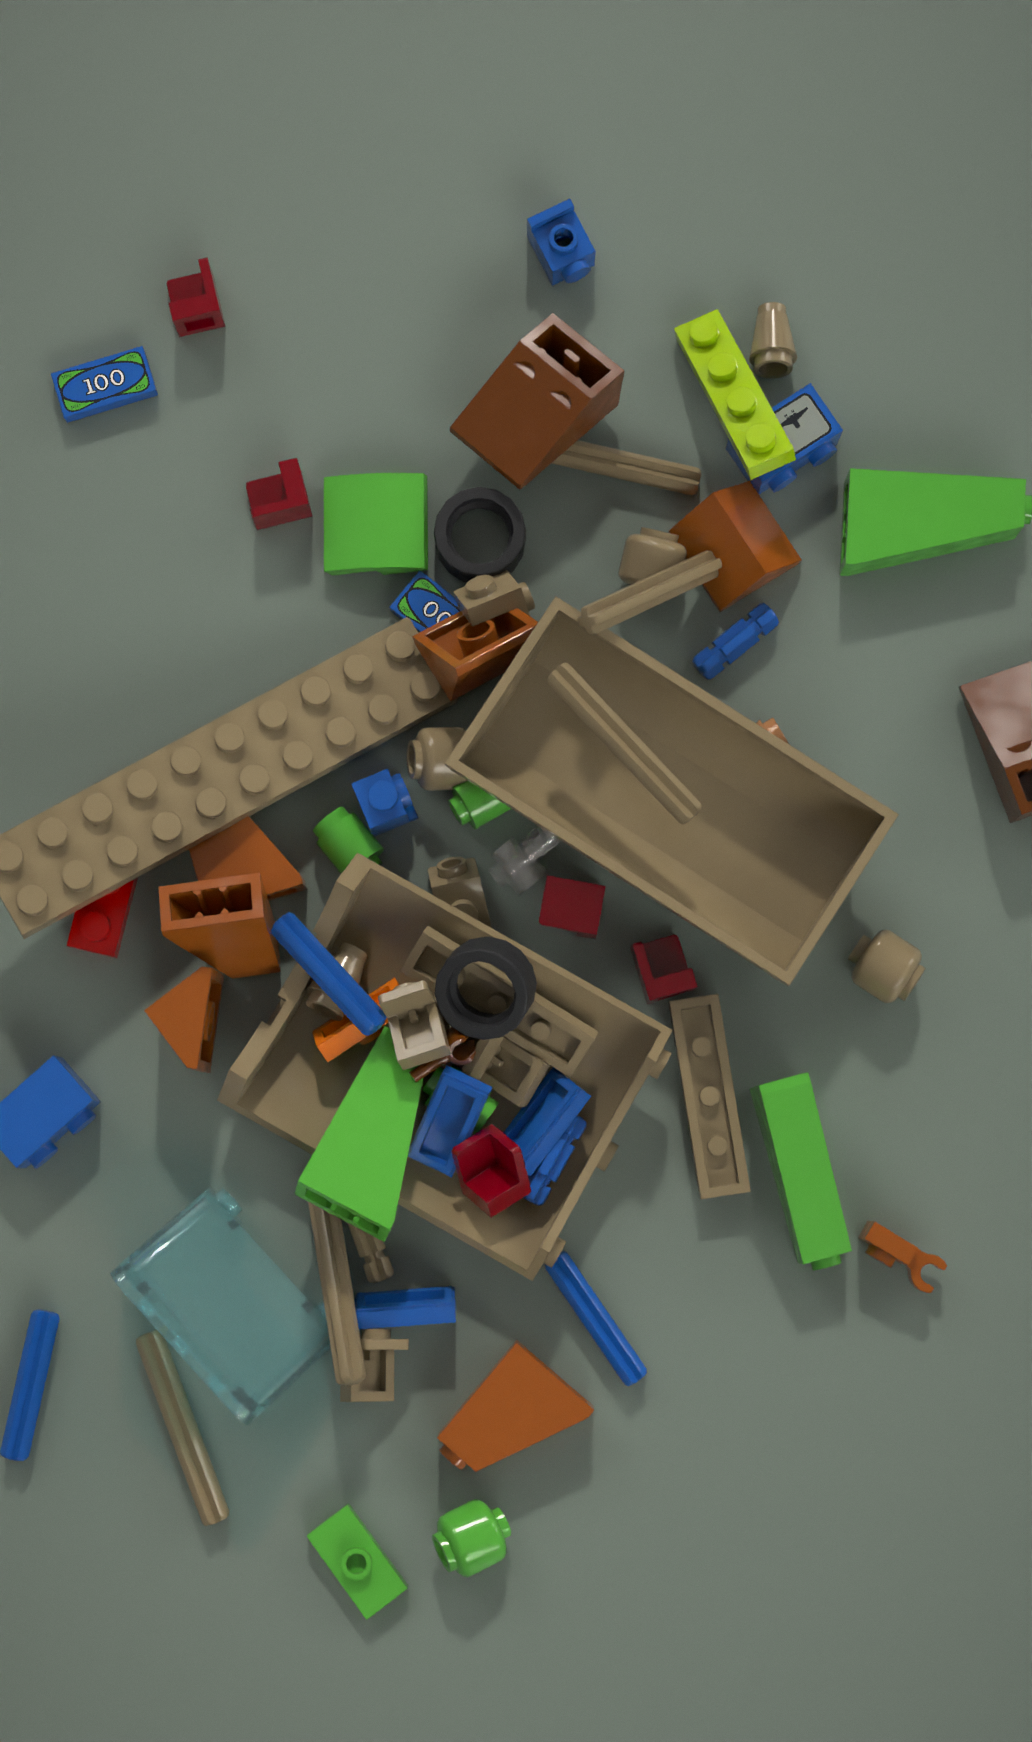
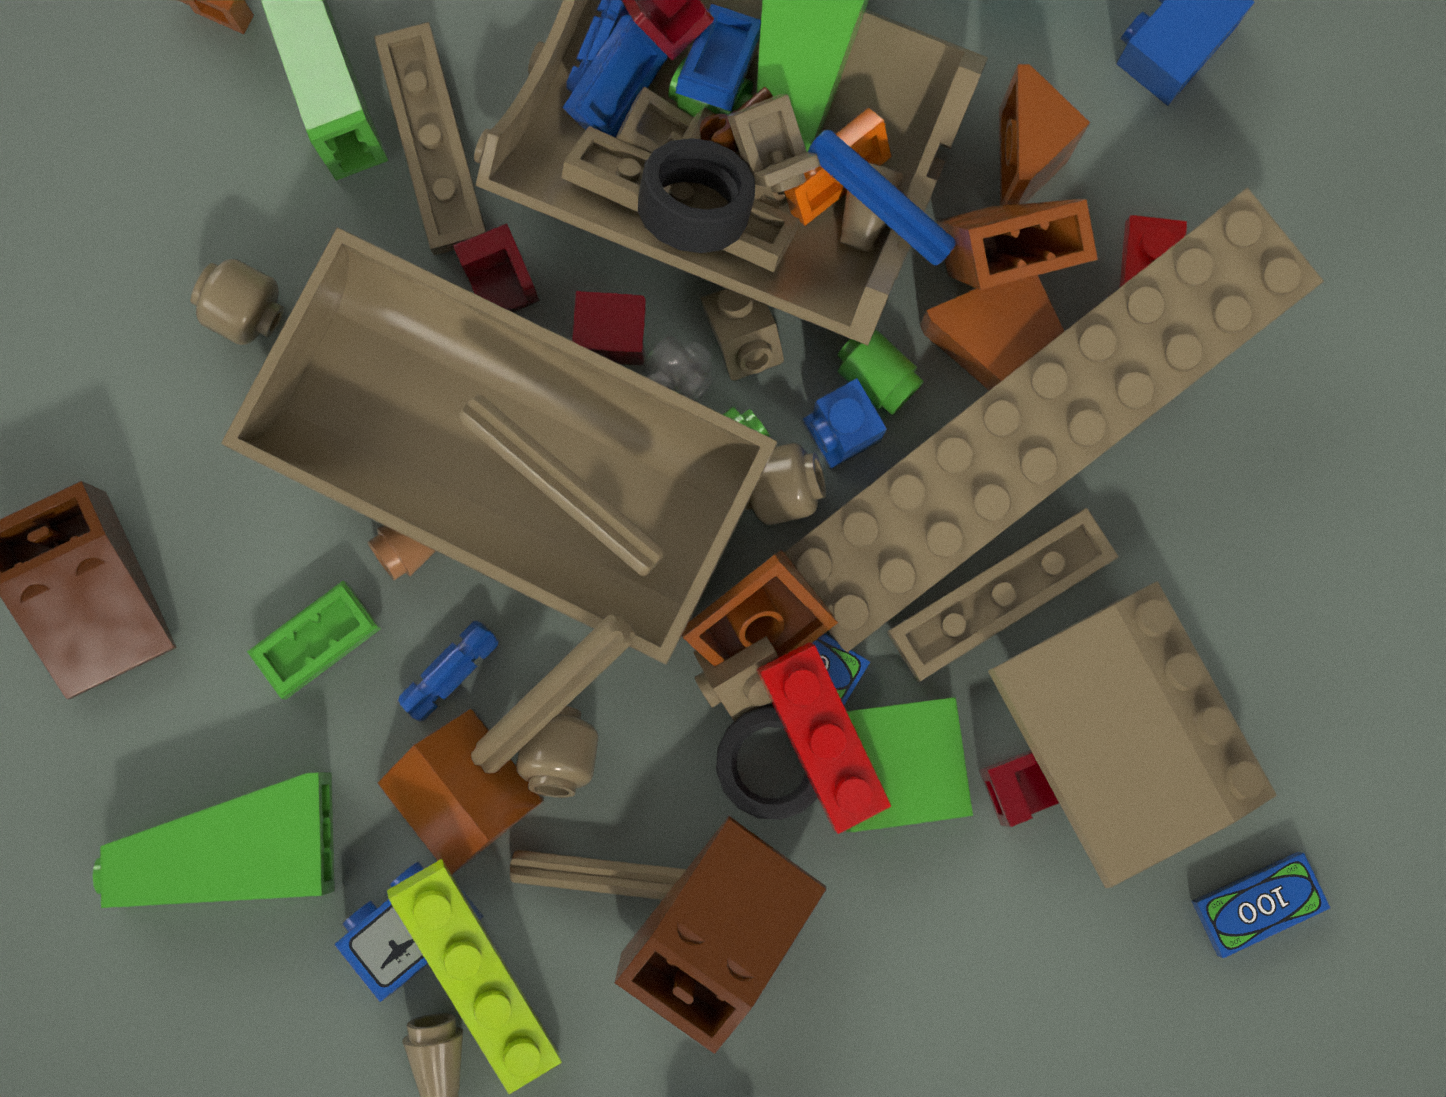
camera: 170 degrees right, 0 degrees up
dark red panel [166,257,225,337] -> none
none -> bright green plate [247,581,381,700]
none -> red plate [756,642,891,834]
none -> dark tan plate [887,508,1119,682]
none -> dark tan slope [988,581,1277,888]

